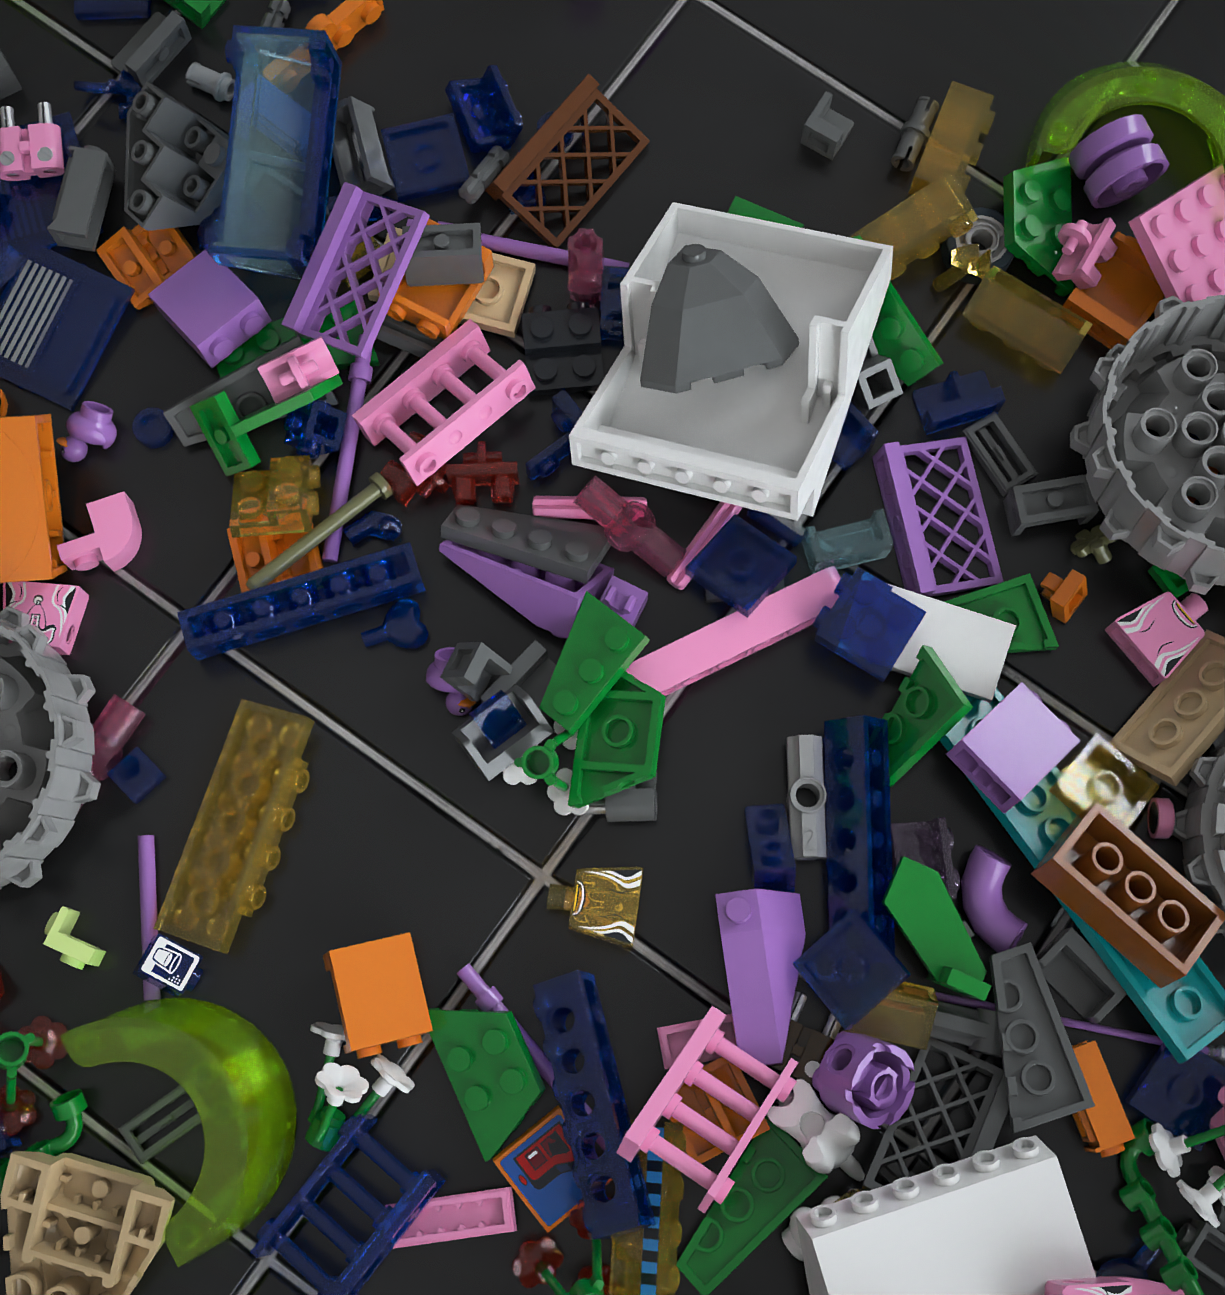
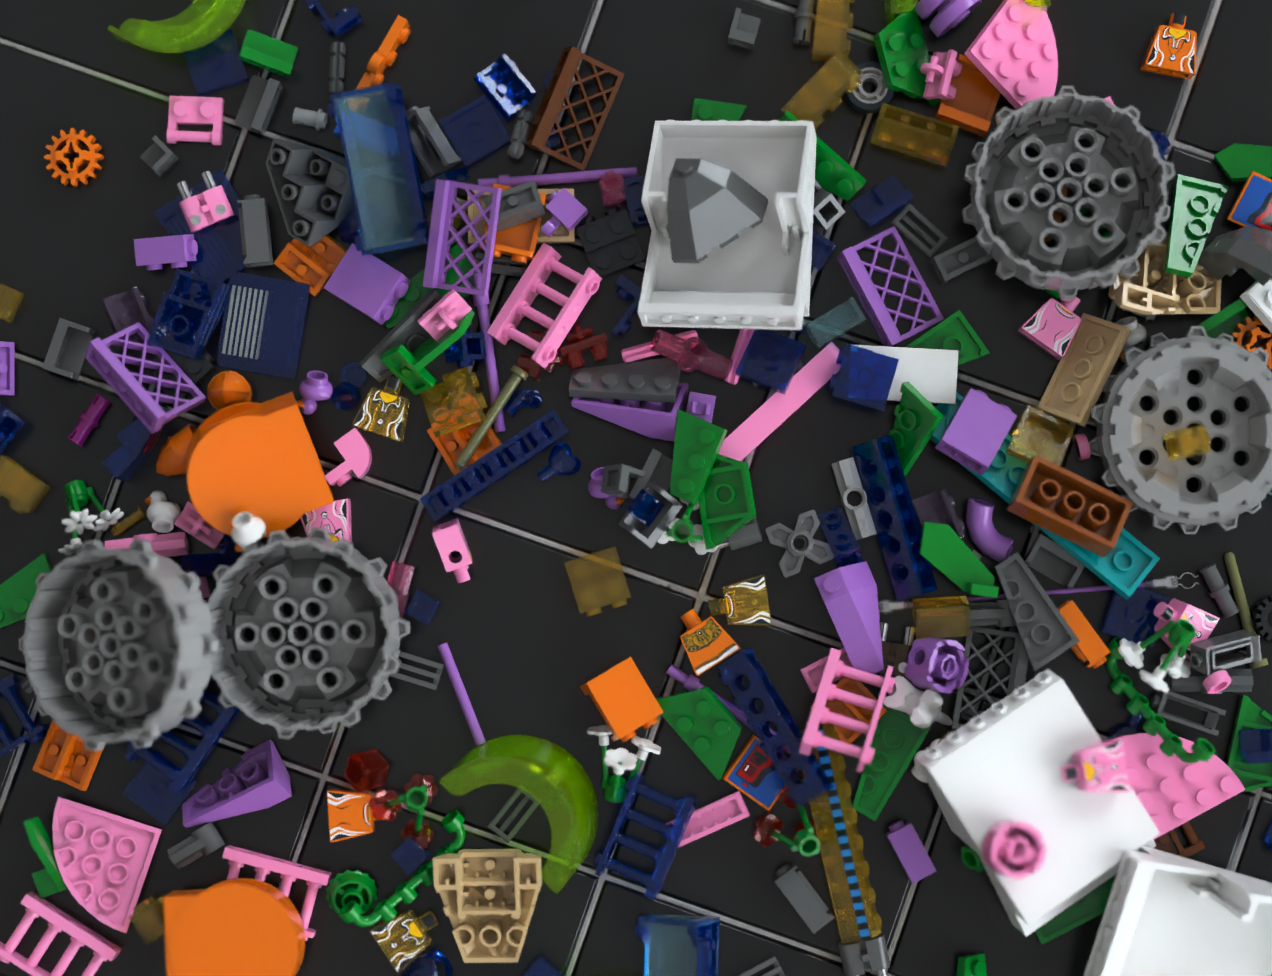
camera: 15 degrees left, 10 degrees up
yellowish green bracket [43,906,106,970] -> none
clear blue piece [73,69,142,119] -> none
clear blue brick [132,933,203,997] -> none
clear yellow plate [153,699,315,954] -> none
clear blue tile [793,909,911,1030] -> none
clear yellow bar [933,244,991,292] -> none
orange tile [1040,569,1088,624] -> none
olive plant [1070,524,1116,564] -> none
none -> bright pink plate [167,96,224,145]
none -> clear blue tile [332,382,360,410]
none -> clear yellow torso [352,376,409,443]
none -> dark grey tile [390,651,444,690]
none -> bright pink torso [432,518,473,583]
none -> medium lavender brick [541,188,588,238]
none -> clear yellow plate [564,547,631,617]
none -> torso [680,608,740,676]
none -> flat silver plant [765,510,833,578]

